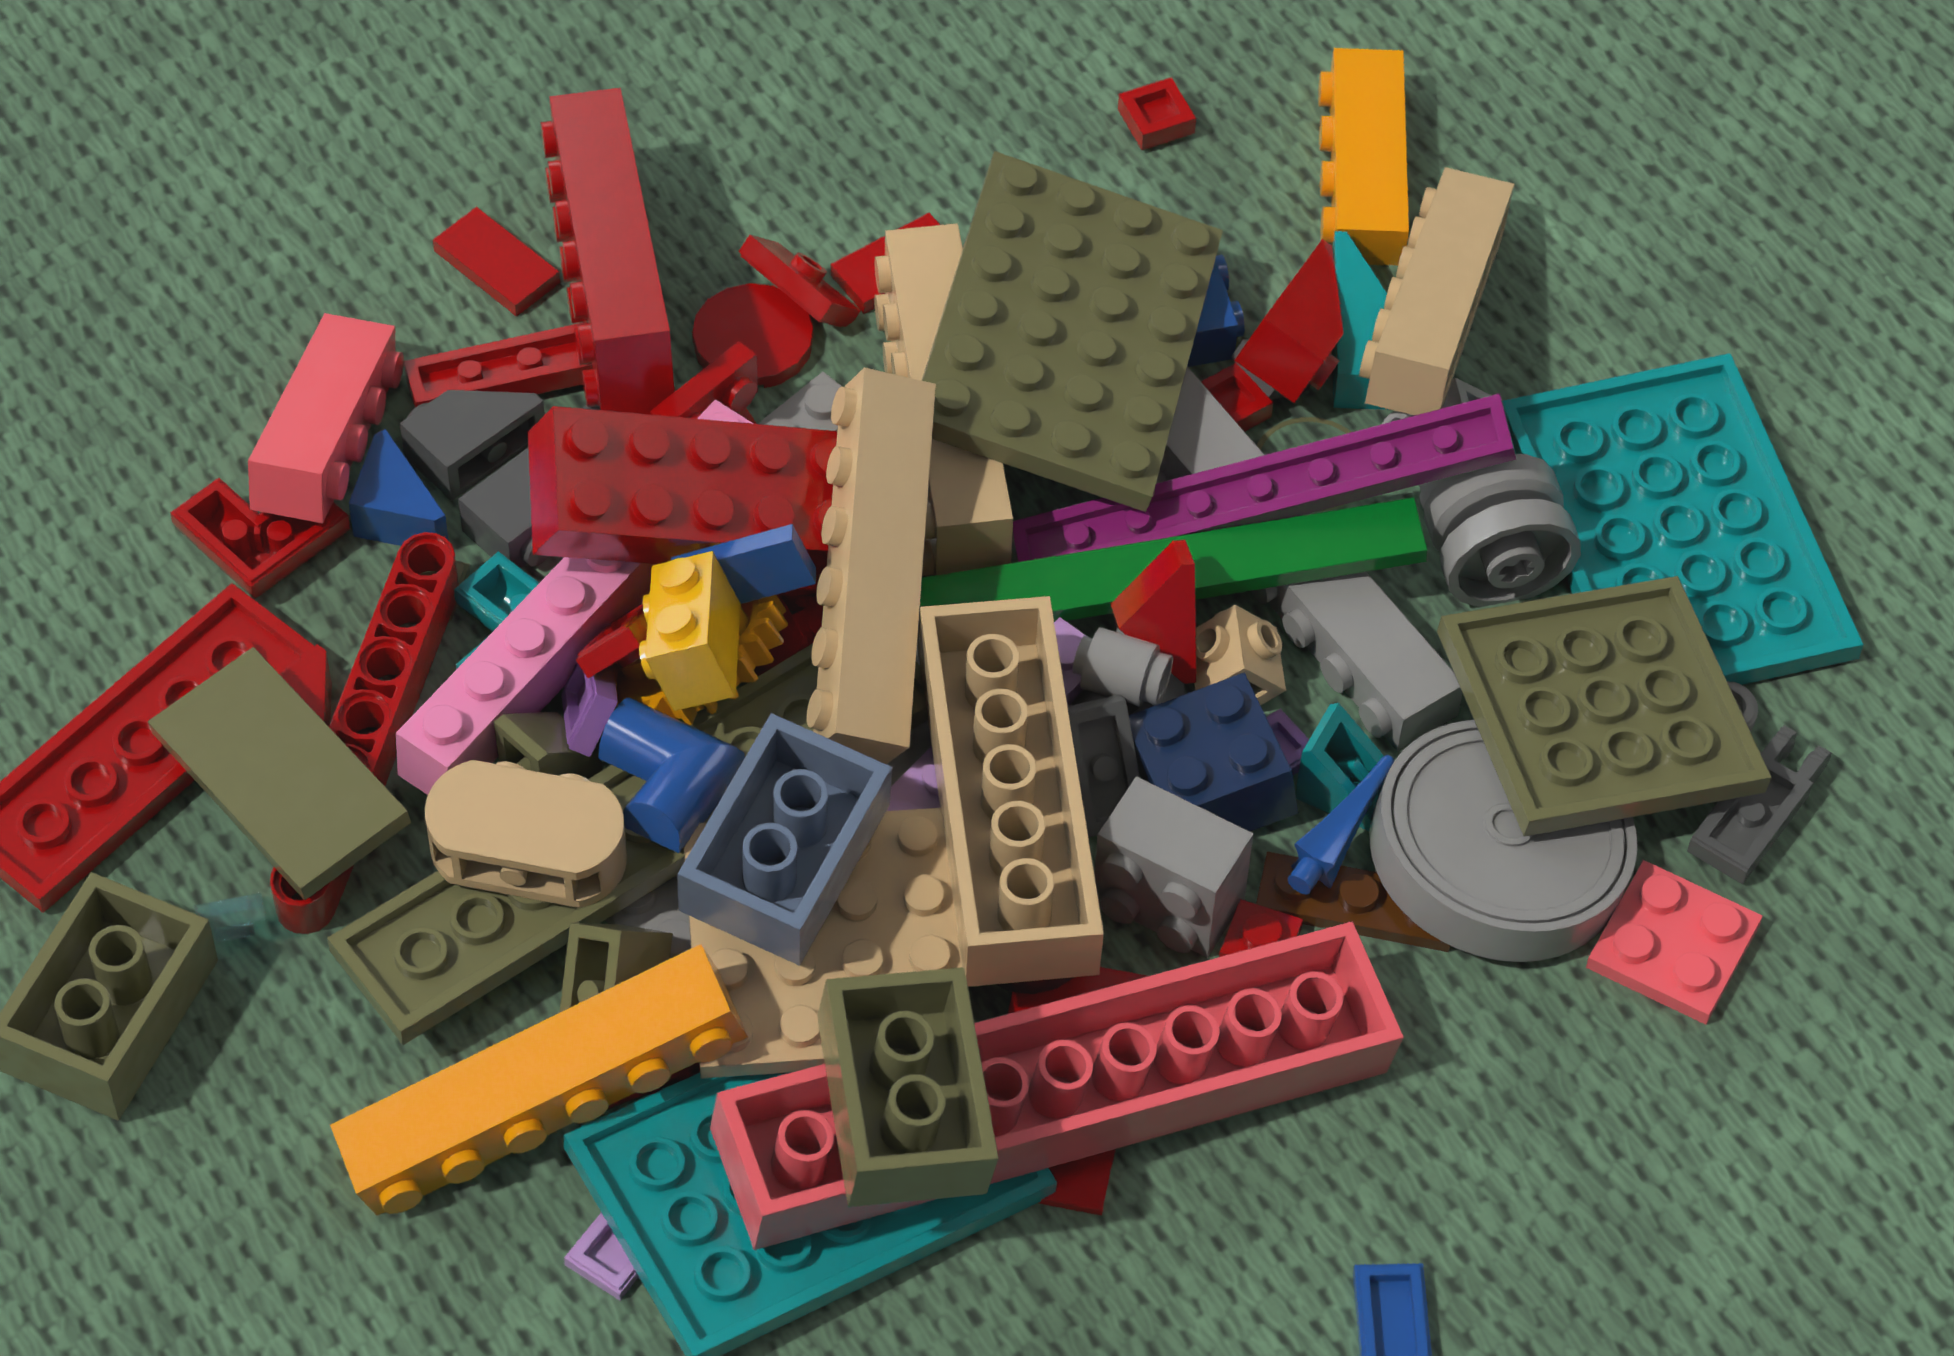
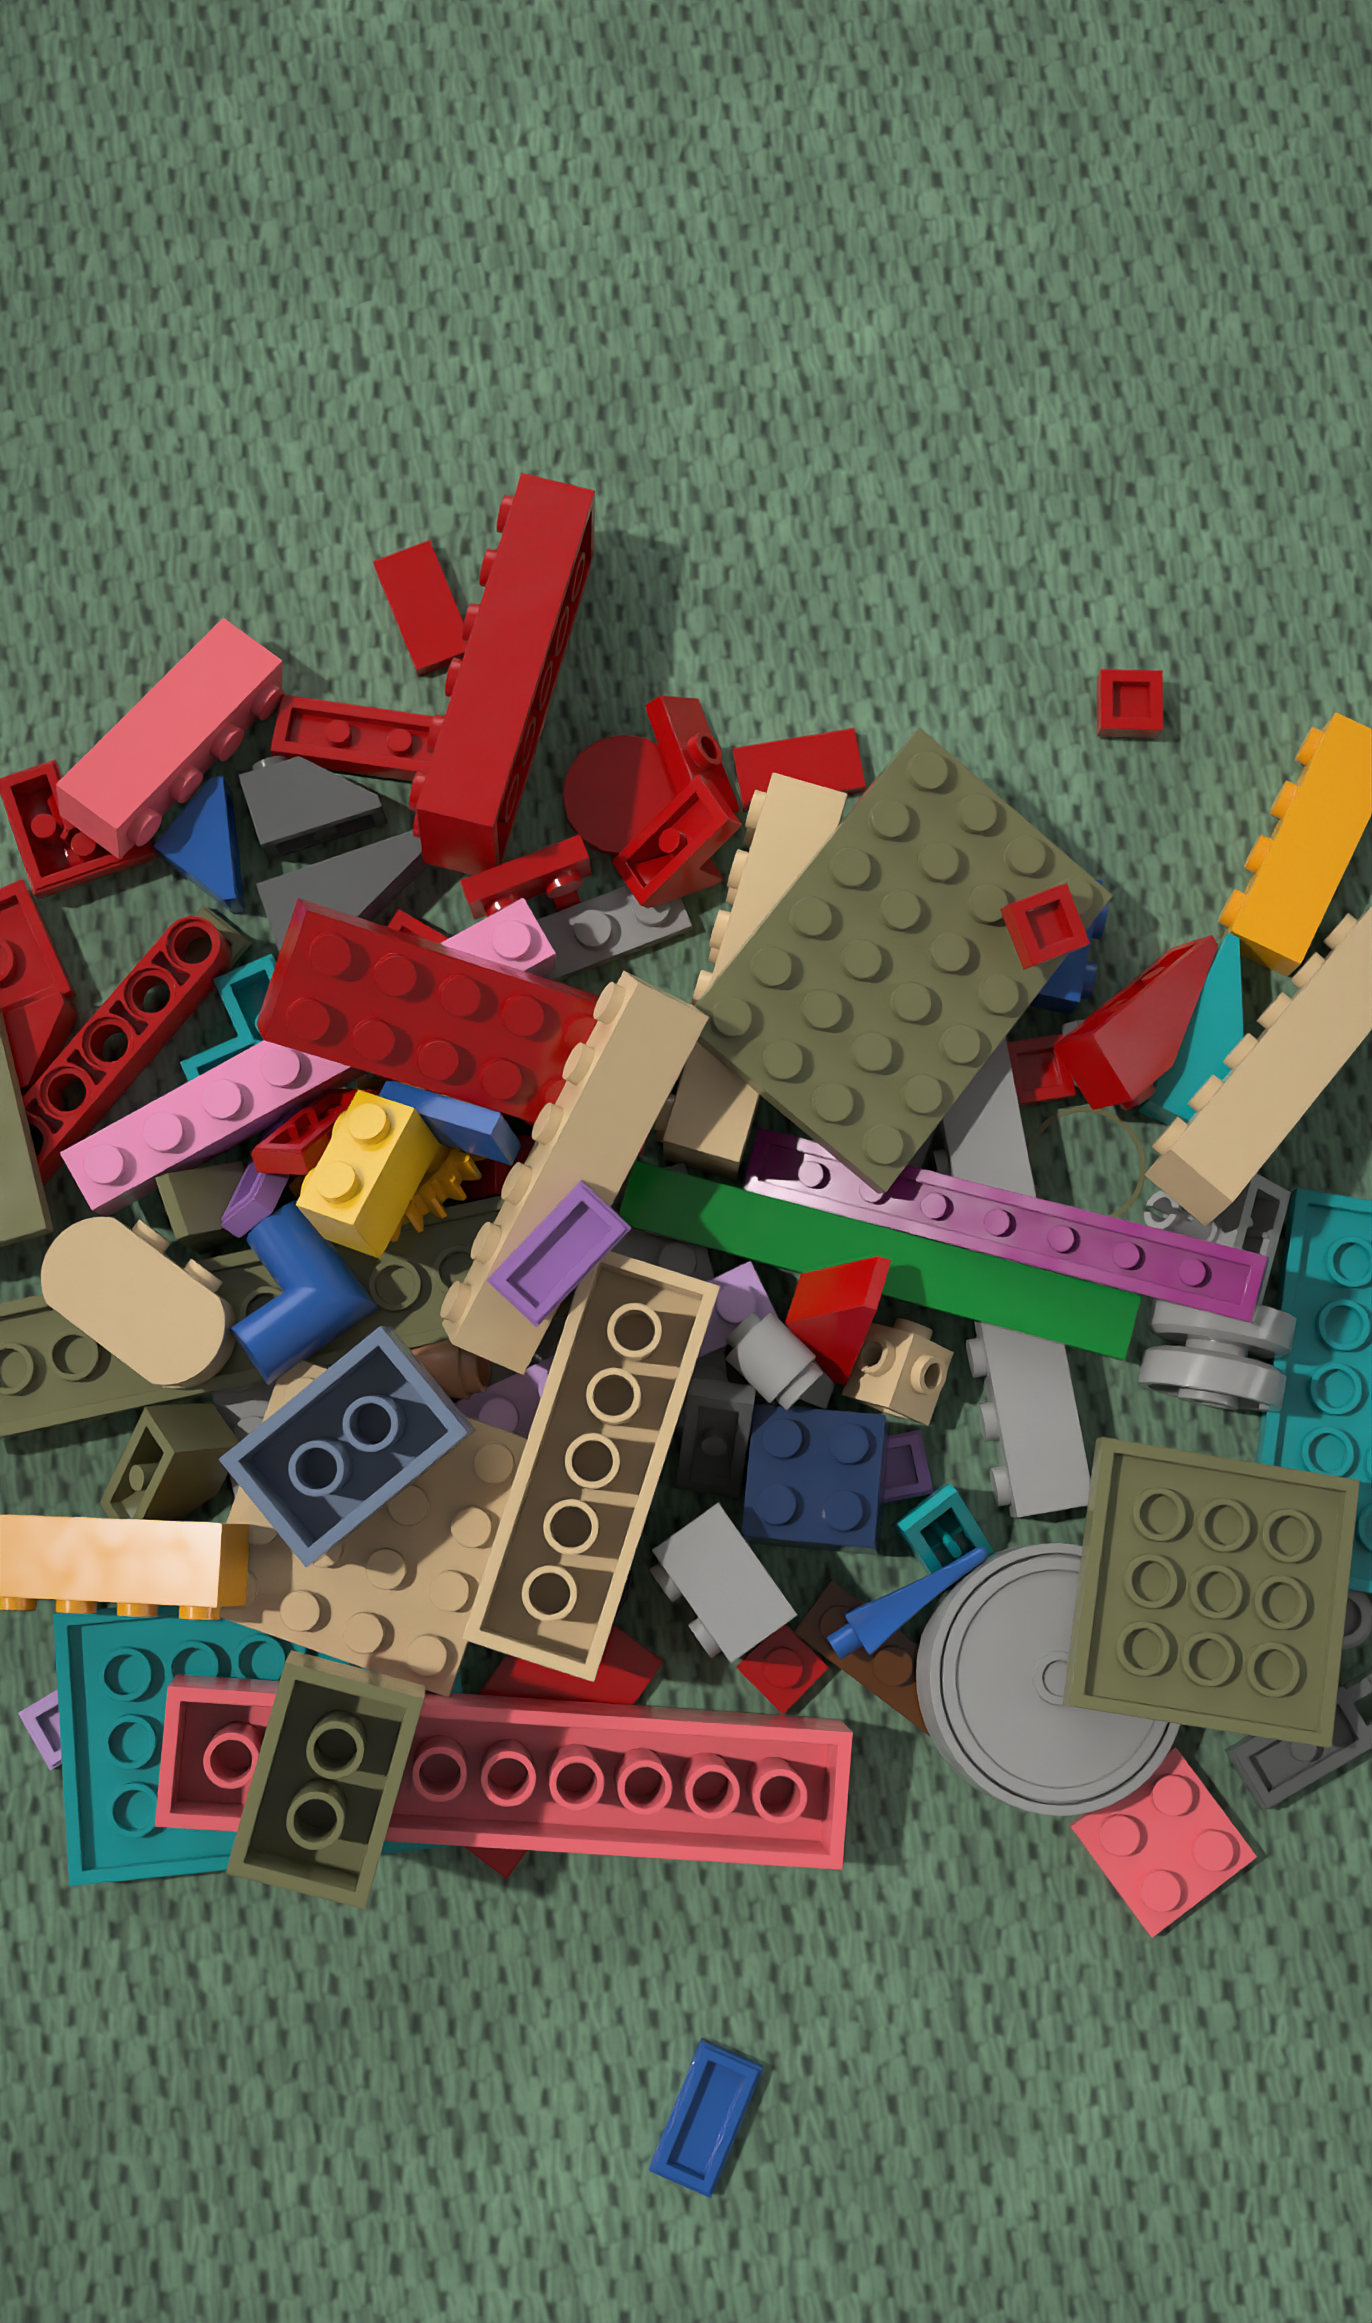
camera: 25 degrees right, 25 degrees up
none -> medium lavender tile [487,1180,631,1327]
none -> red slope [611,775,742,909]
none -> red plate [1000,883,1090,970]

